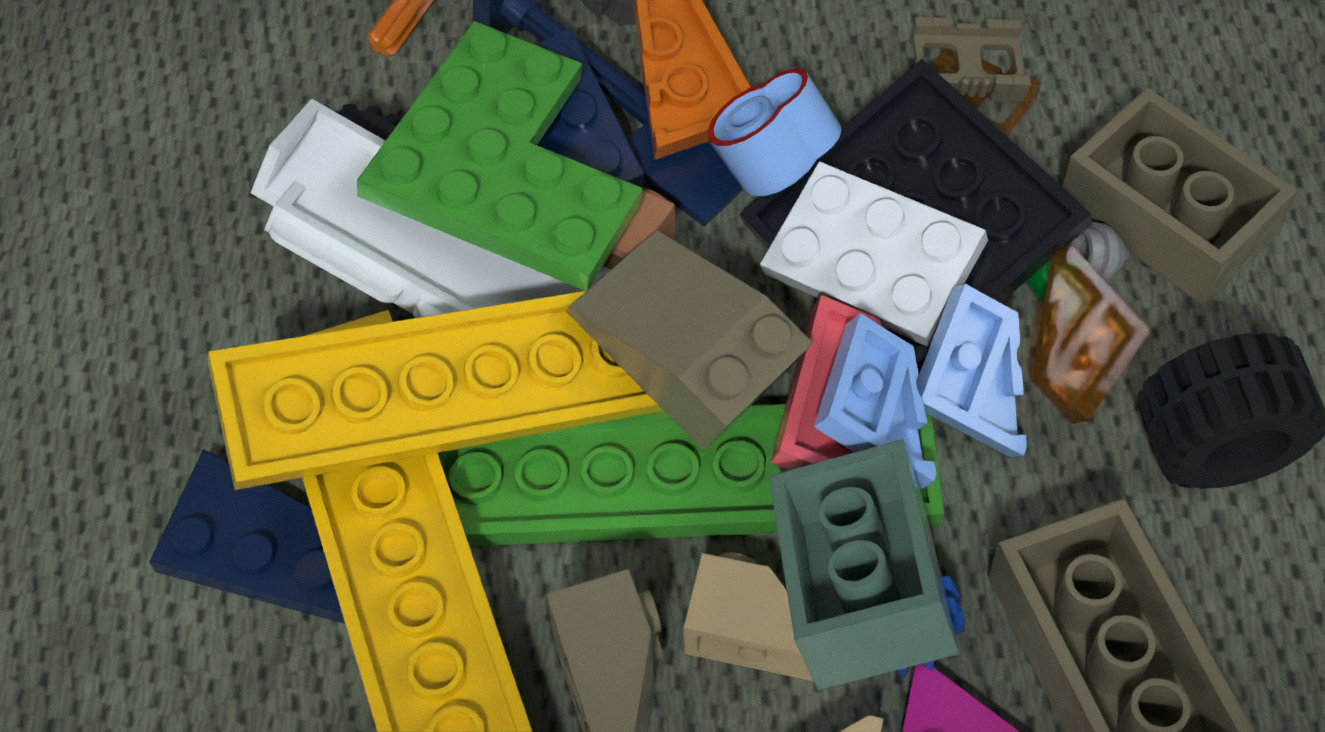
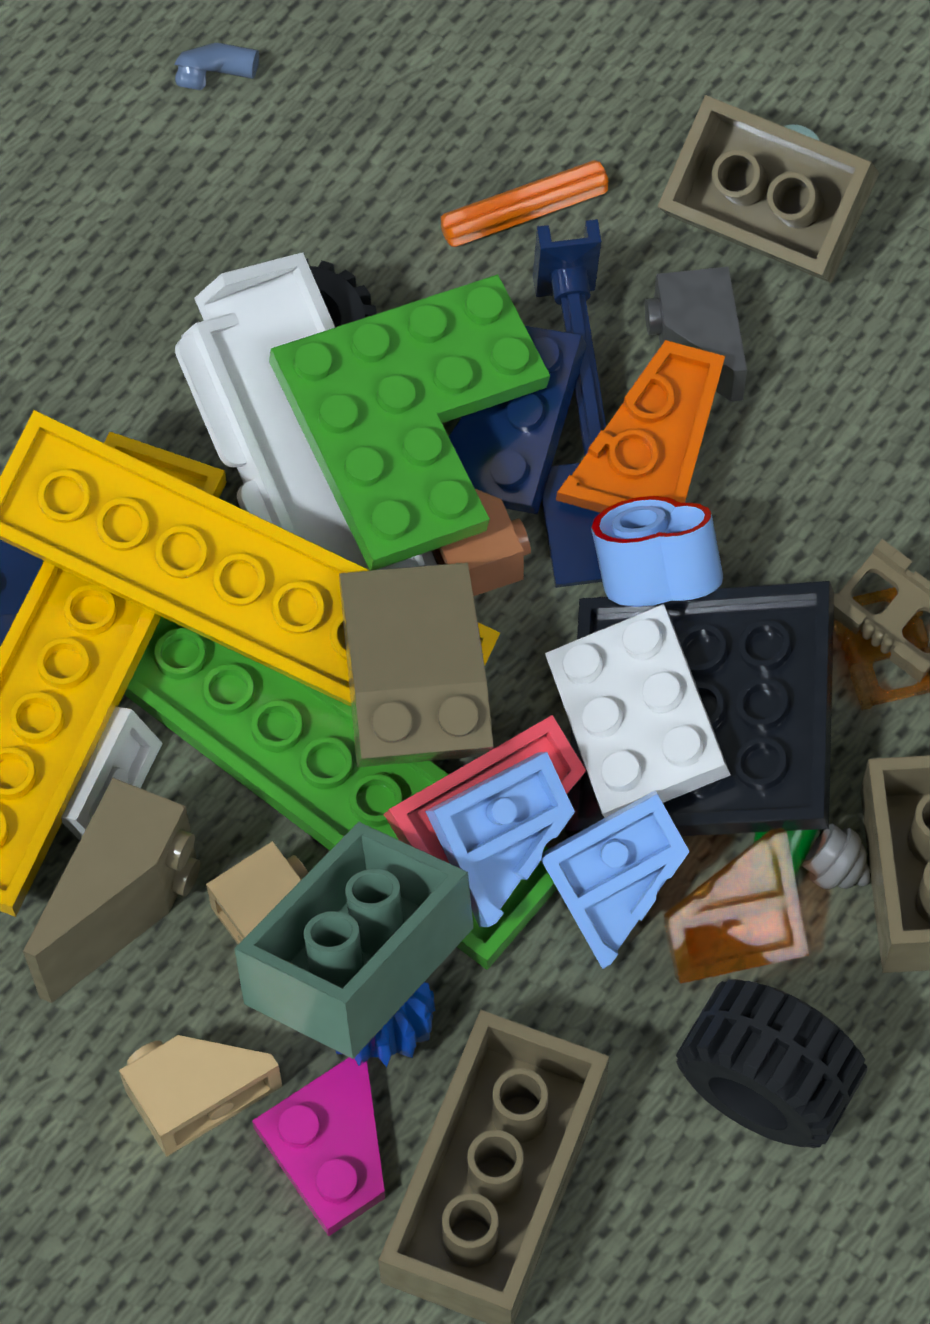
camera: 40 degrees right, 5 degrees up
none -> white plate [62,707,163,840]
none -> sand blue arm [174,43,259,90]

